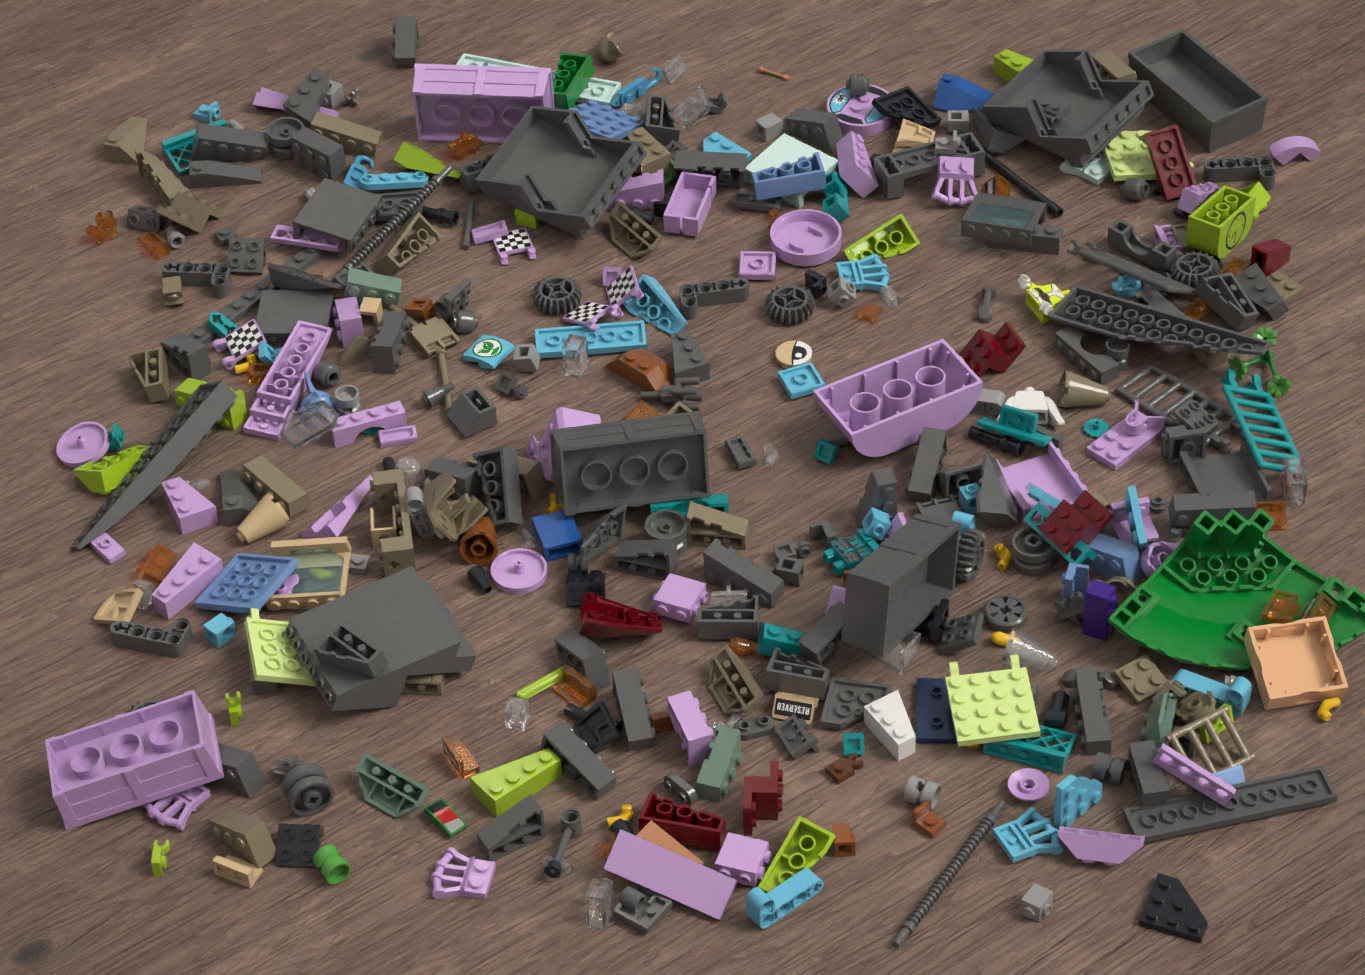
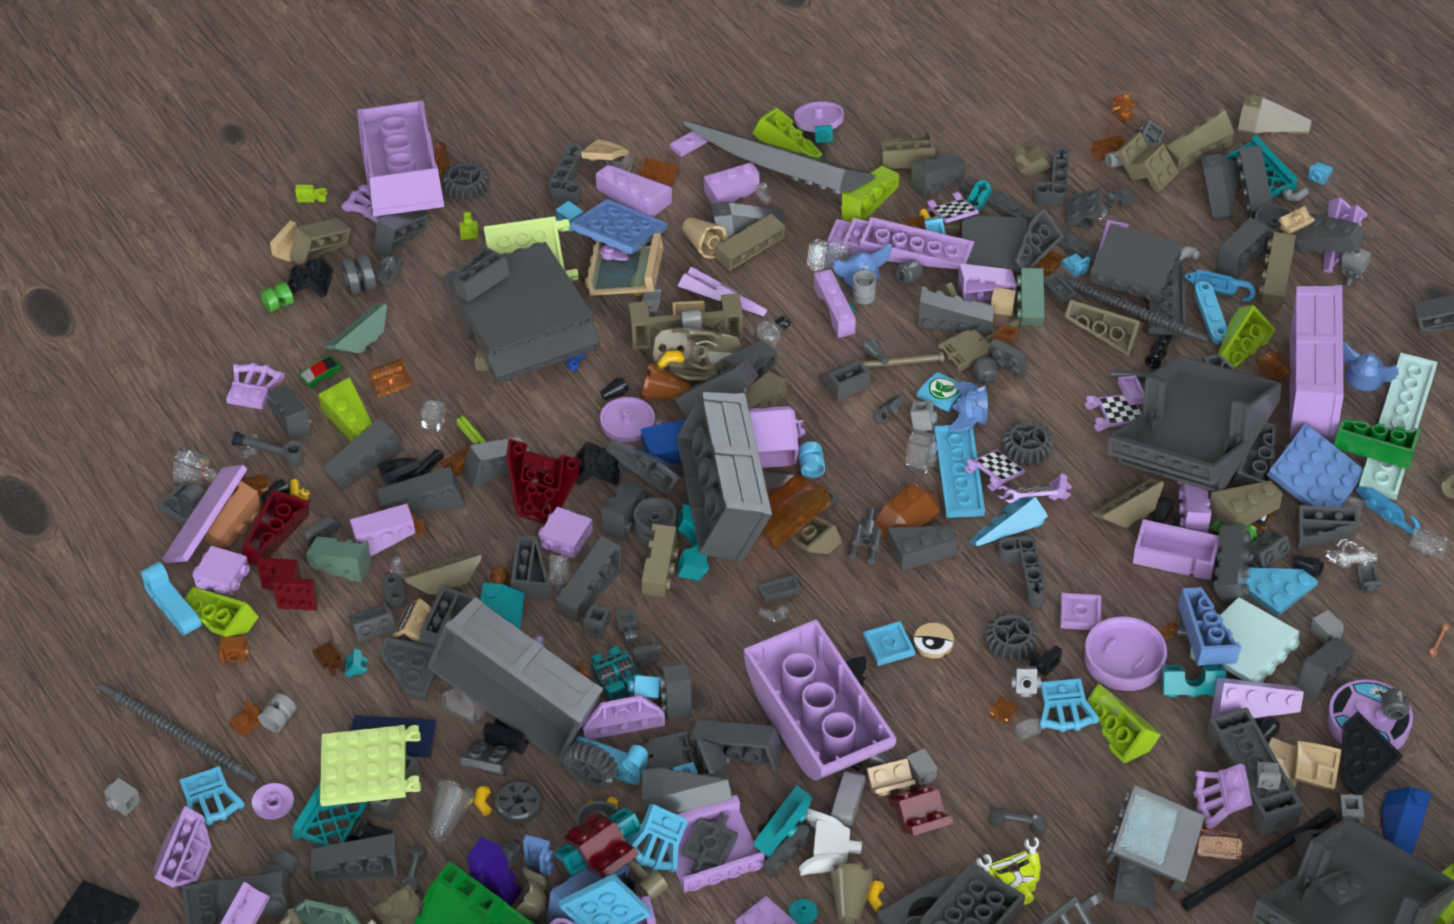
camera: 90 degrees right, 5 degrees up
lavender tile [378,425,418,448] -> none
white wedge [864,690,916,761] -> none
medium azure plate [1054,774,1102,831] -> none
none -> yellow arm [657,350,685,369]
none -> dark grey plate [681,813,738,873]
none -> medium blue helmet [949,381,988,432]
none -> medium azure bracket [1062,253,1091,278]
none -> tan hips [1279,206,1315,234]
none -> black cone [1293,555,1324,577]

